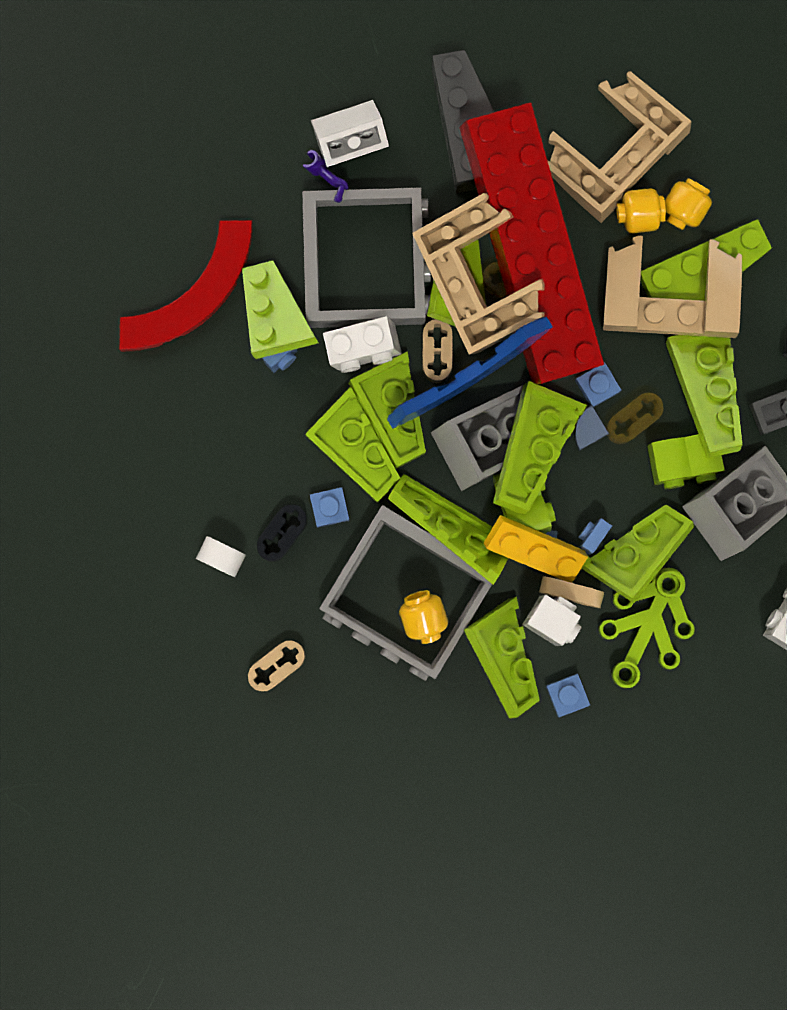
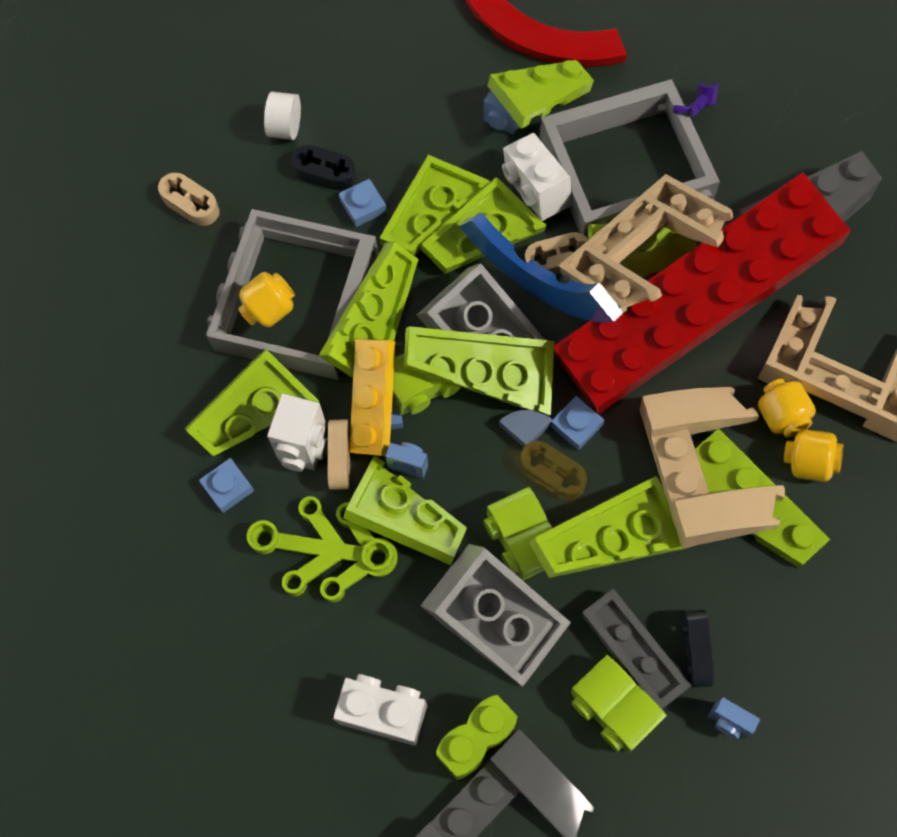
camera: 75 degrees right, 15 degrees down
white brick [311,100,389,167] -> none

